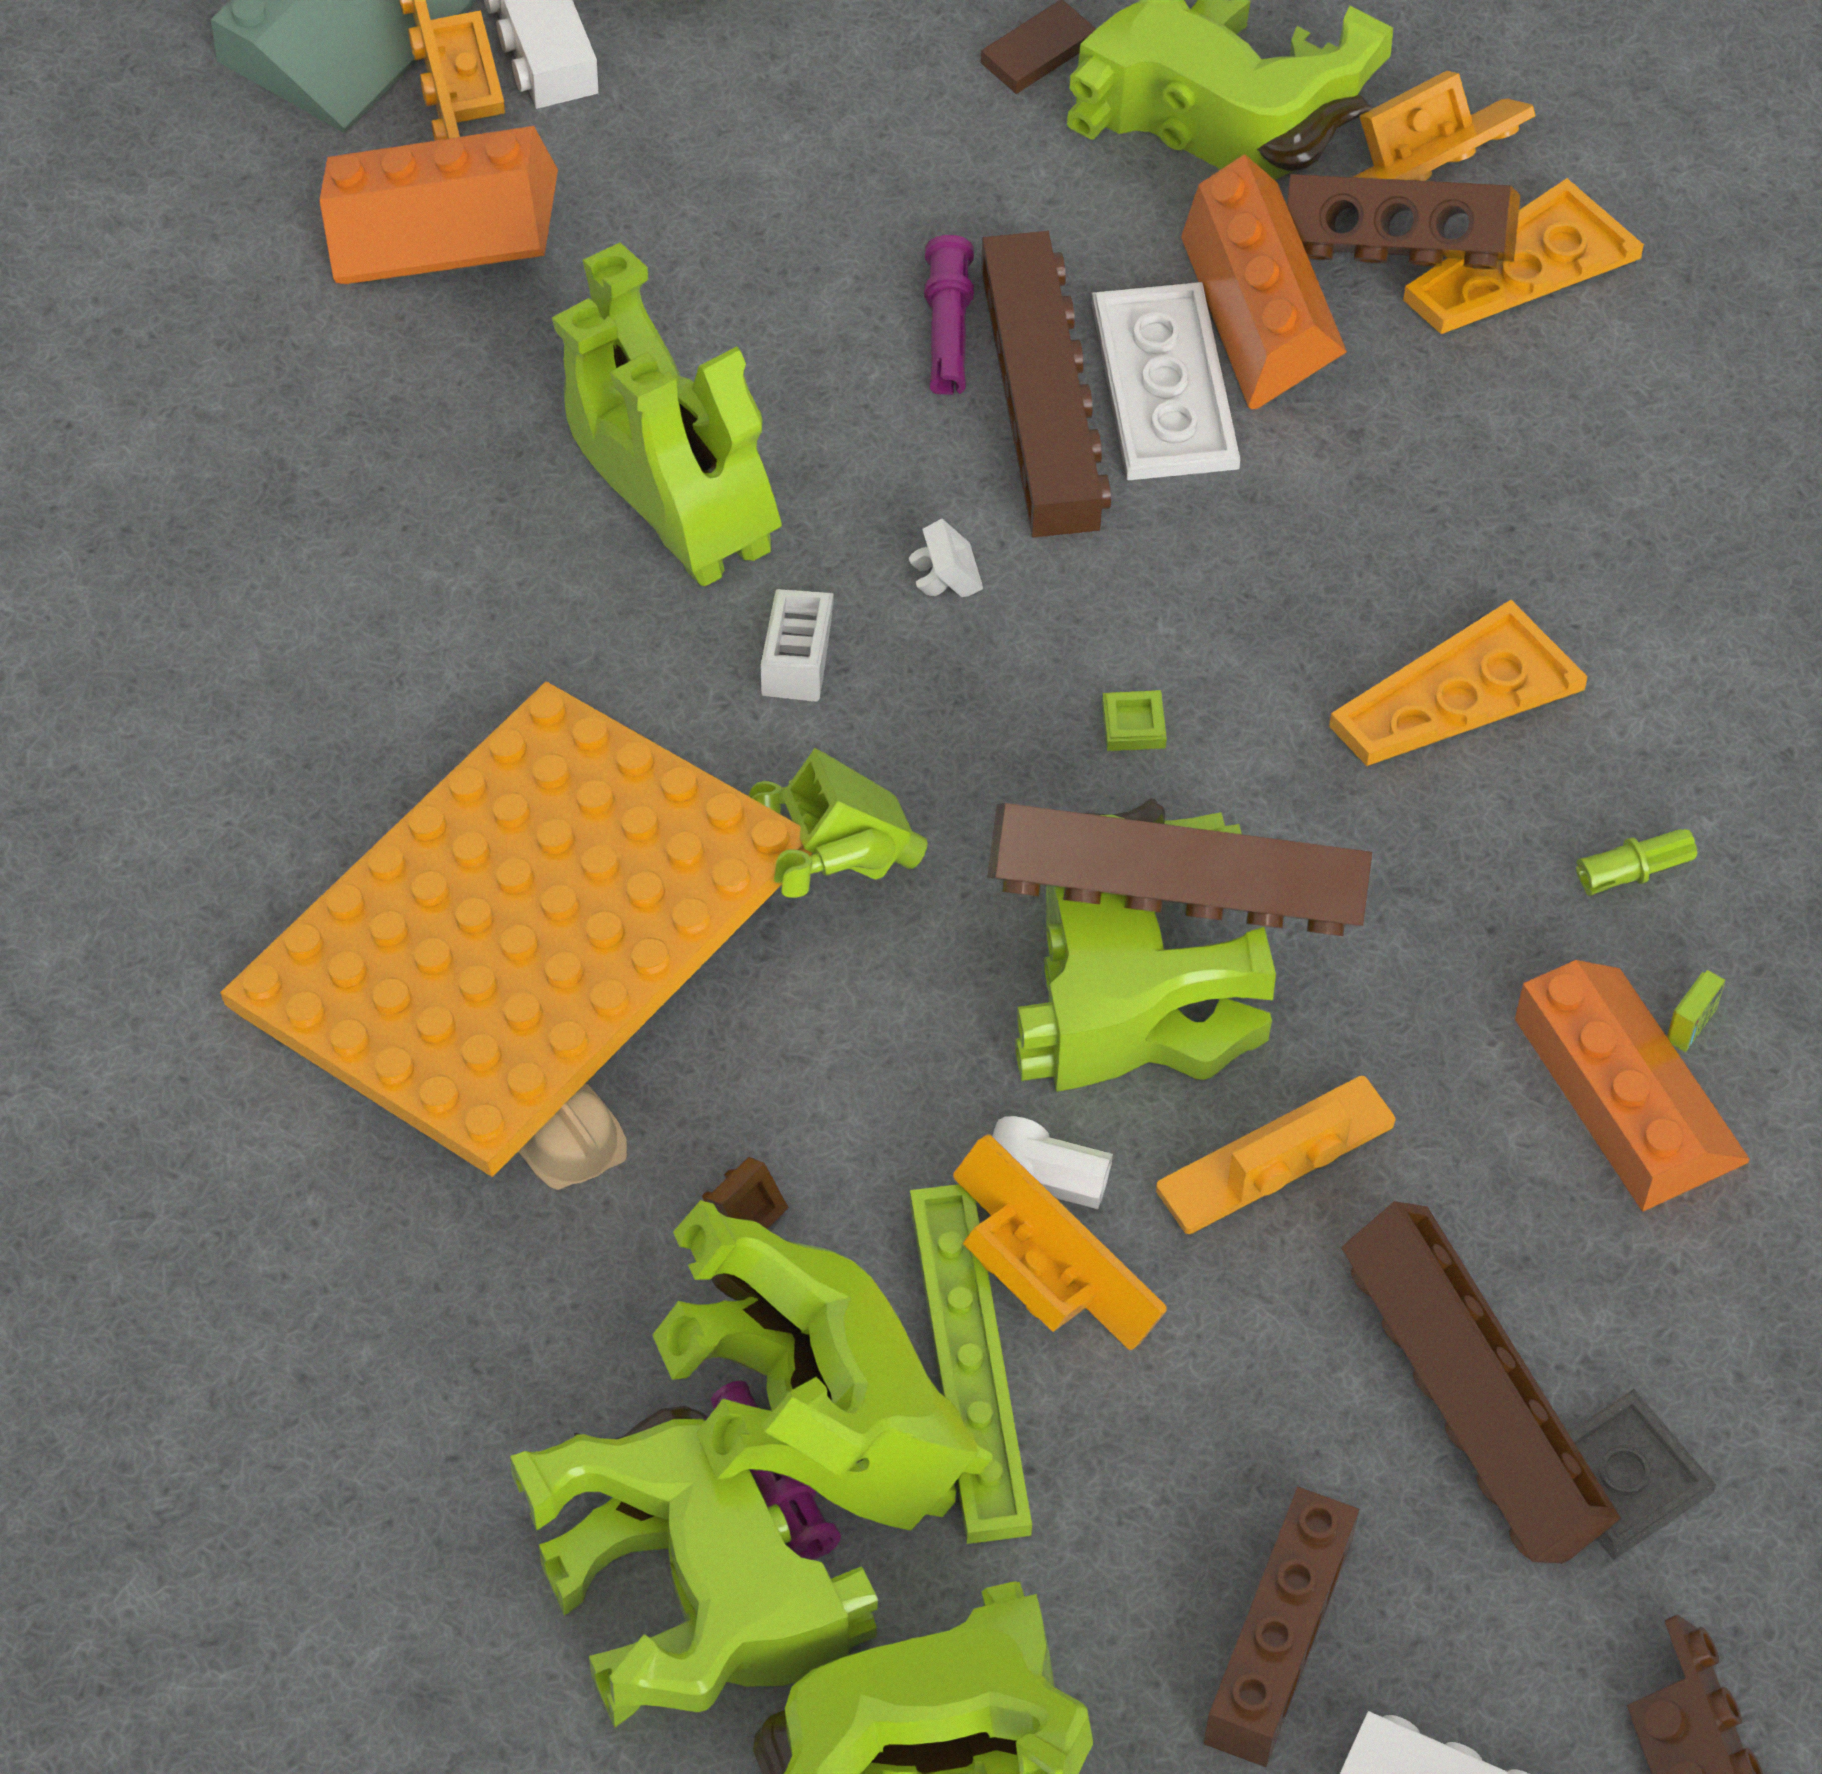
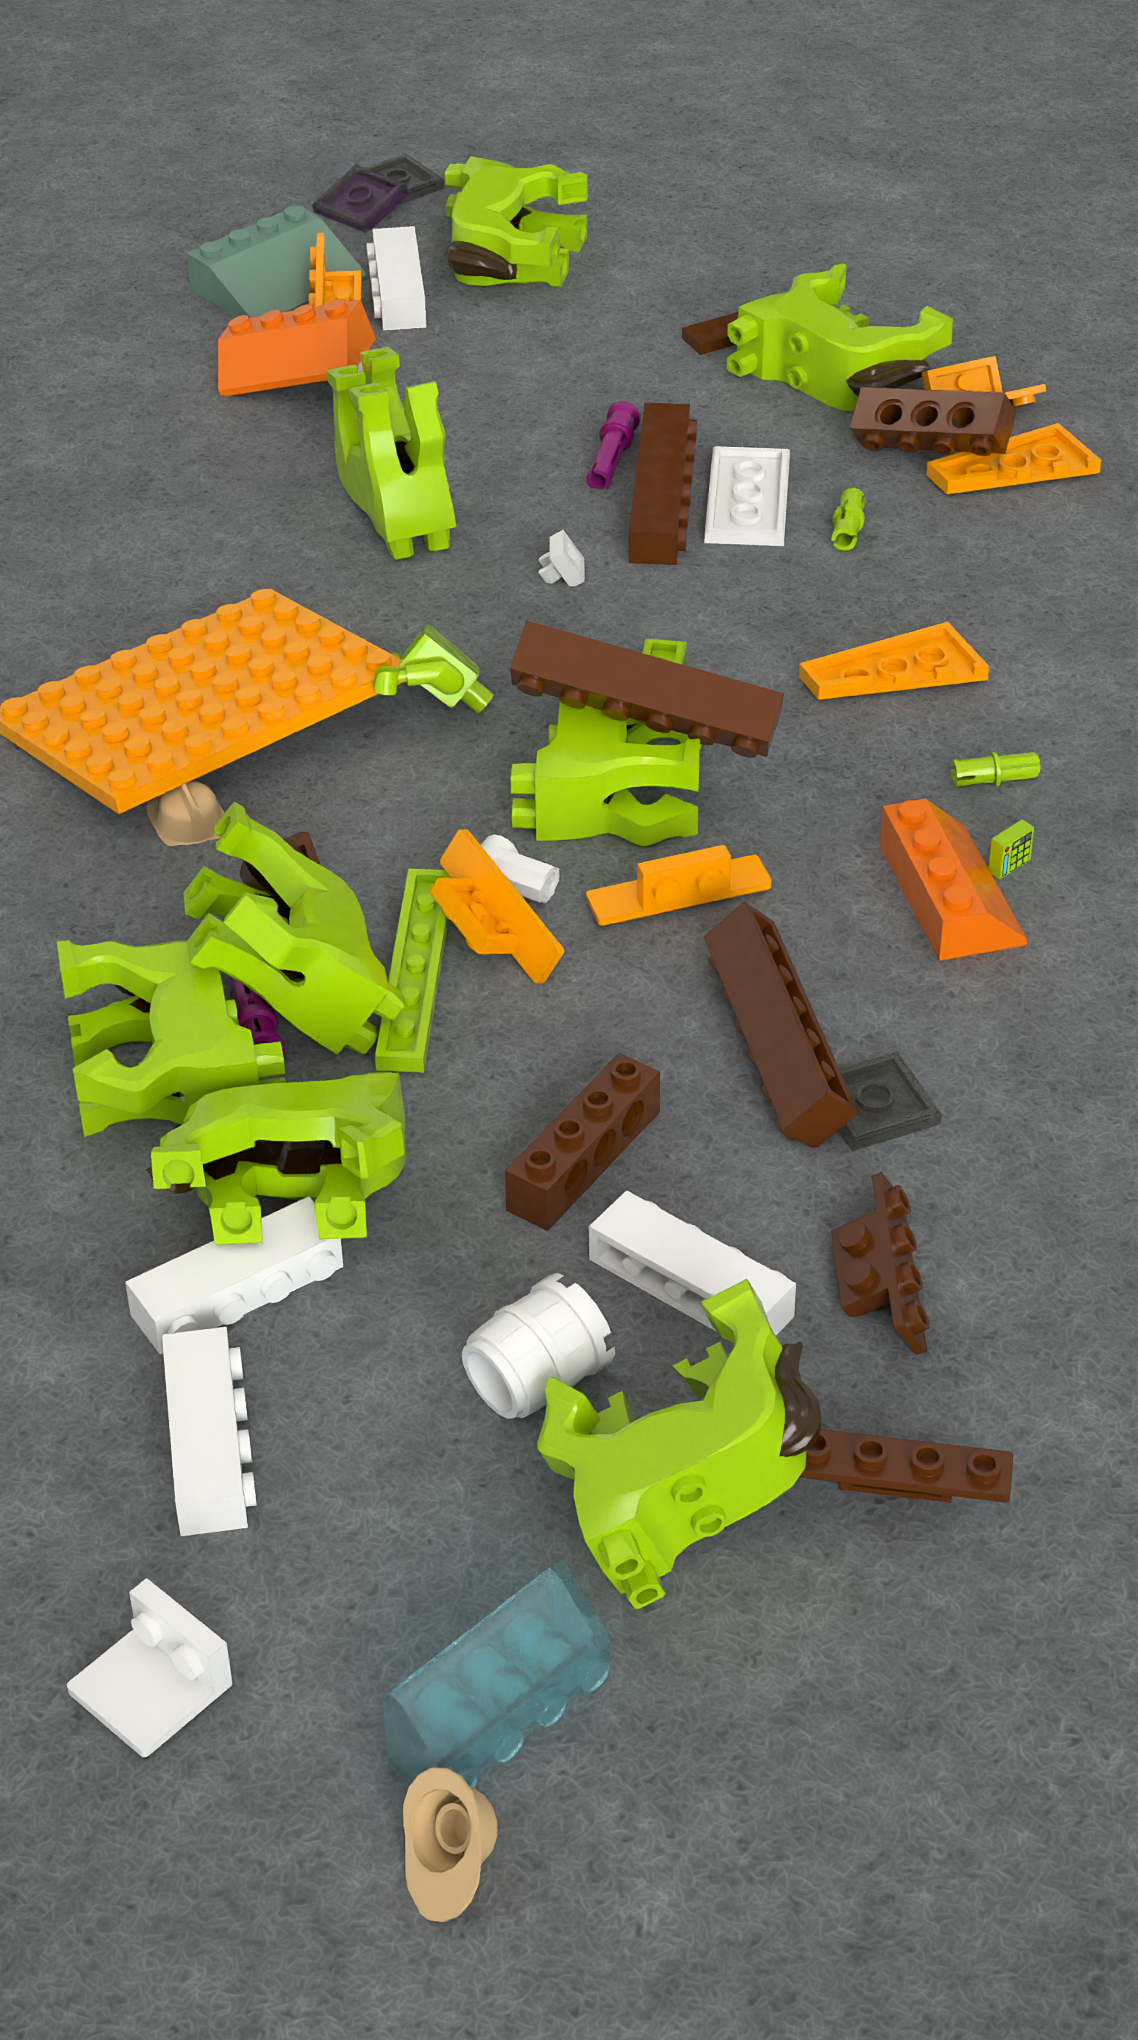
camera: 15 degrees right, 15 degrees down
white slope [761,589,834,701] -> none
orange slope [1181,154,1347,410] -> none
none -> lime pin [831,488,866,551]

